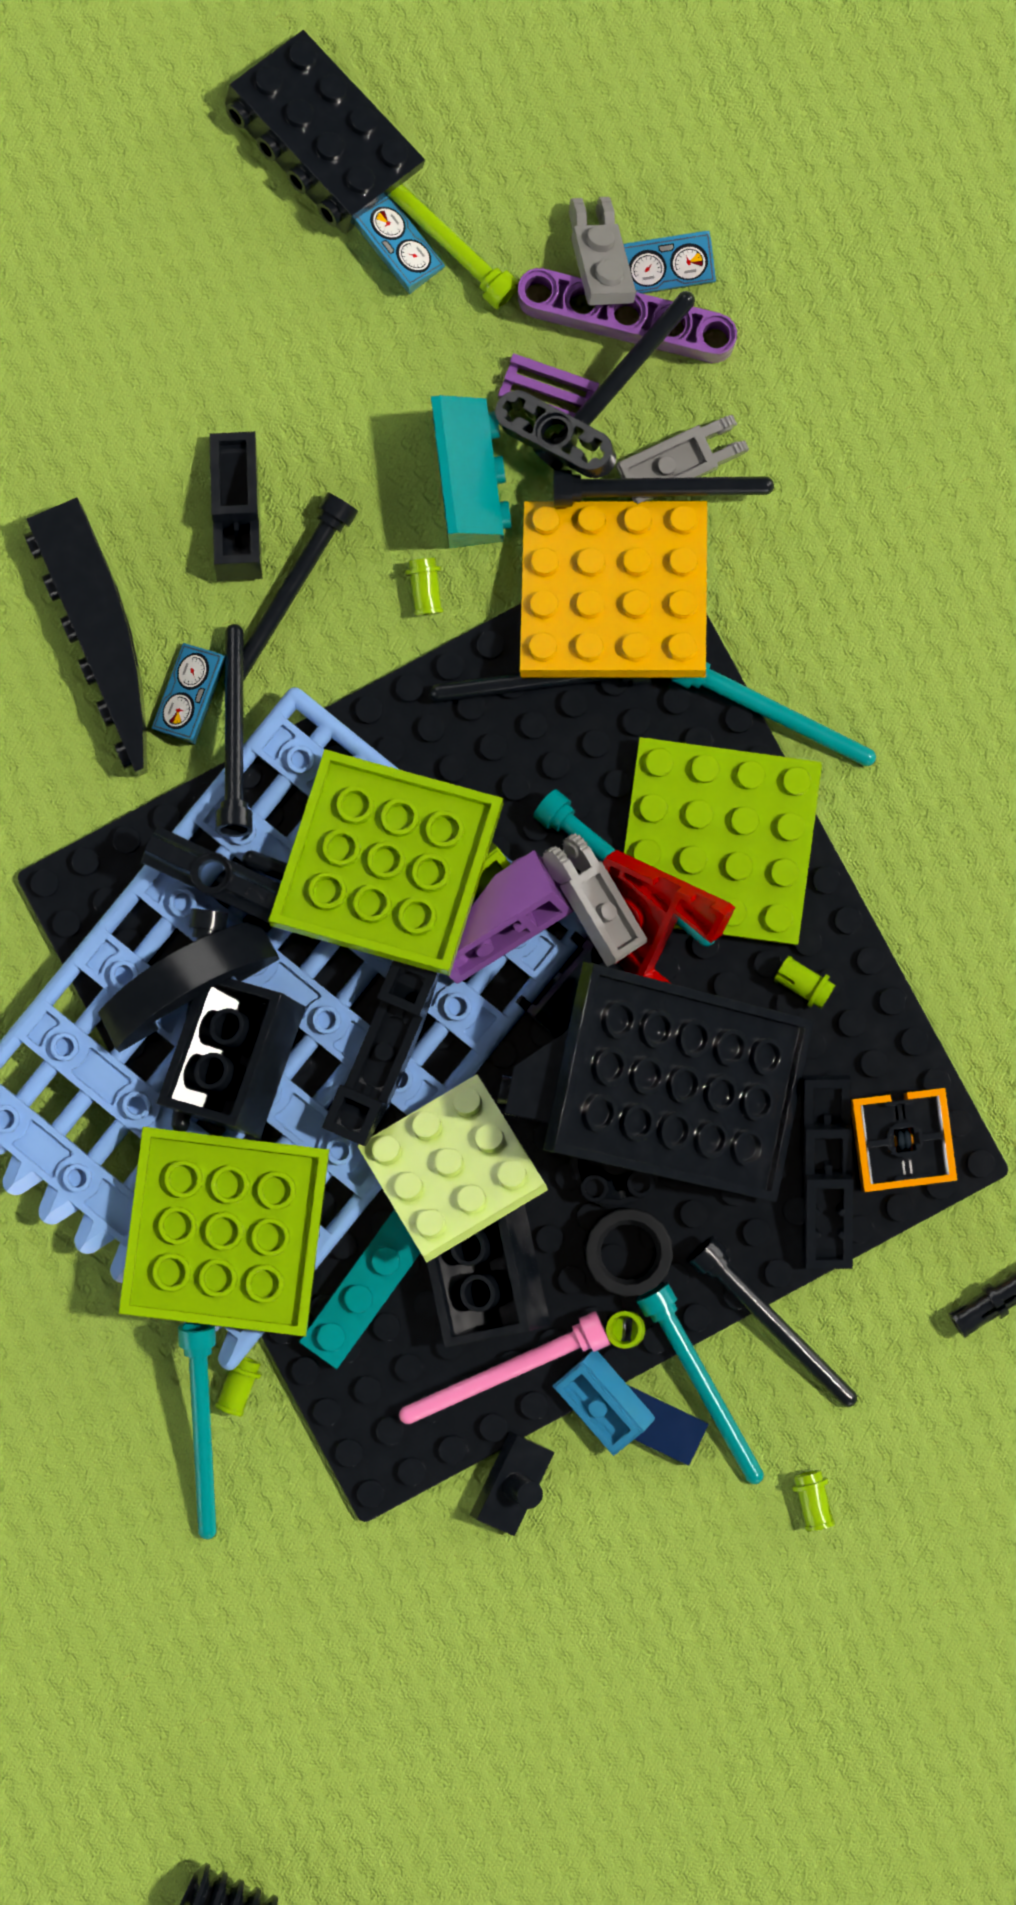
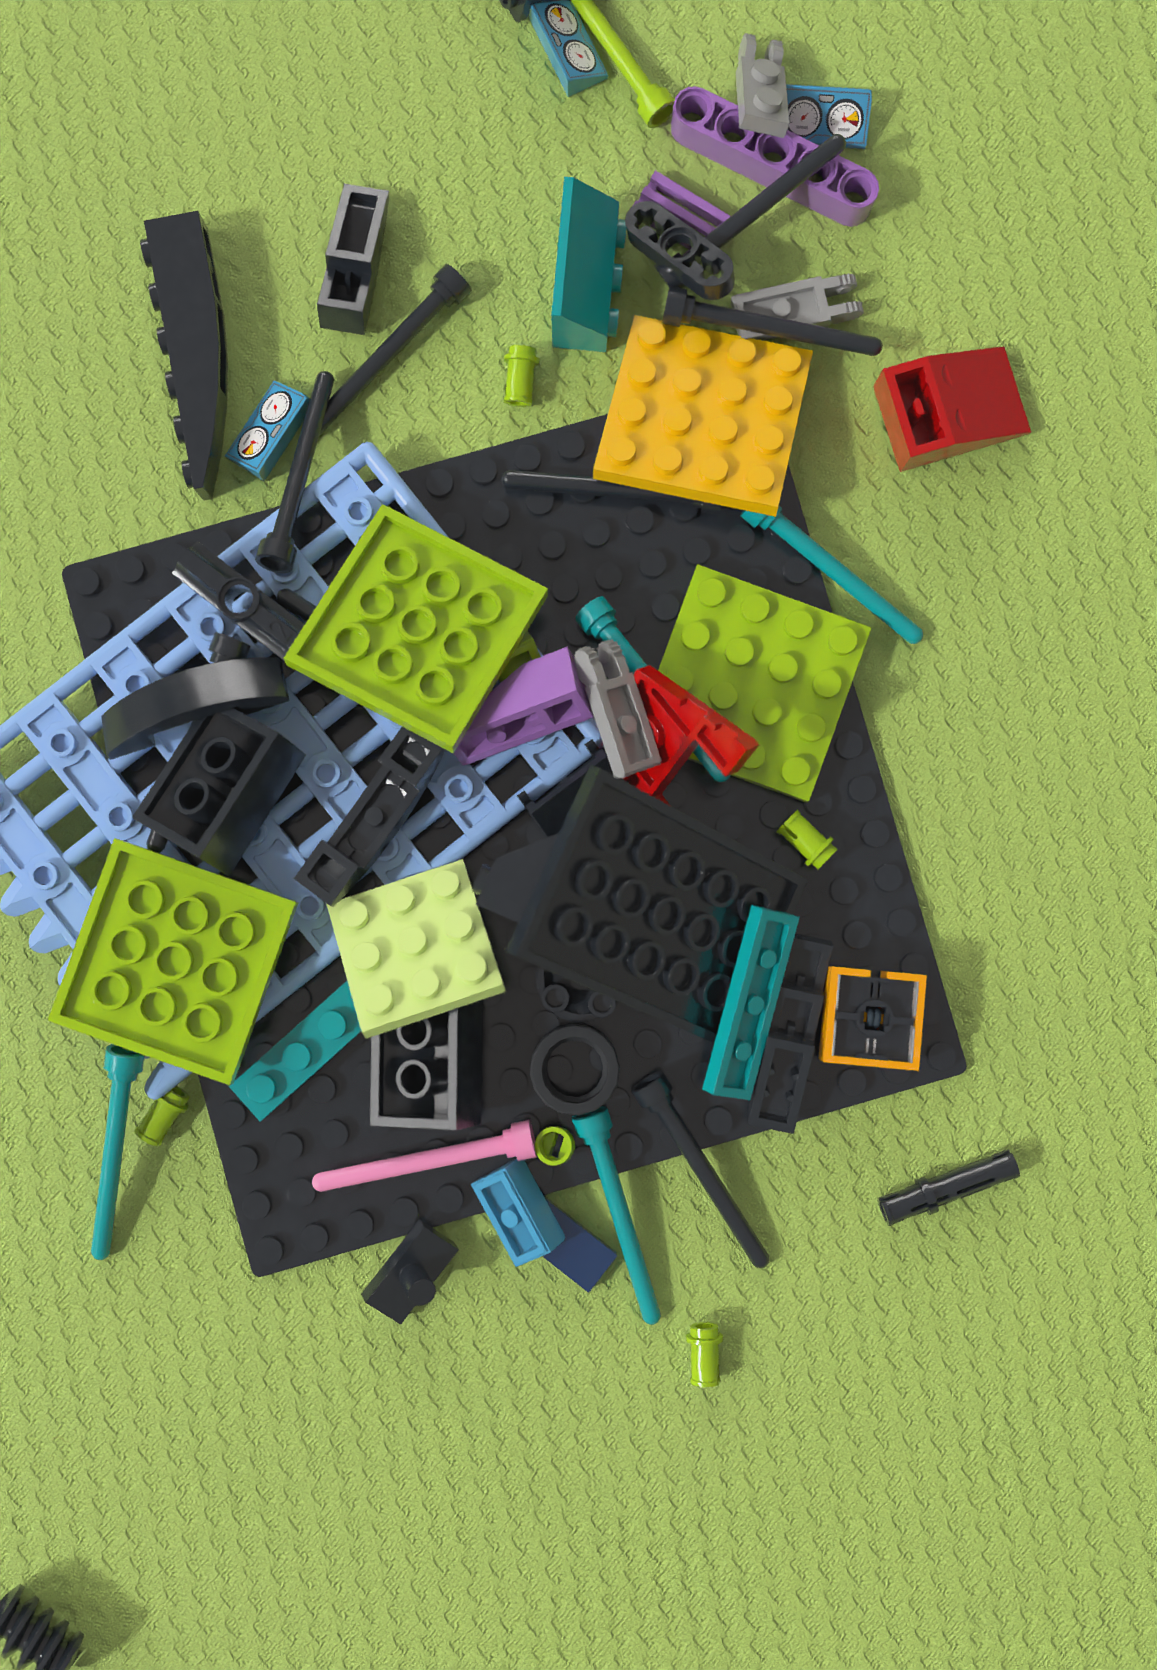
camera: 10 degrees right, 0 degrees up
none -> teal plate [702,905,800,1100]
none -> red slope [873,346,1031,472]

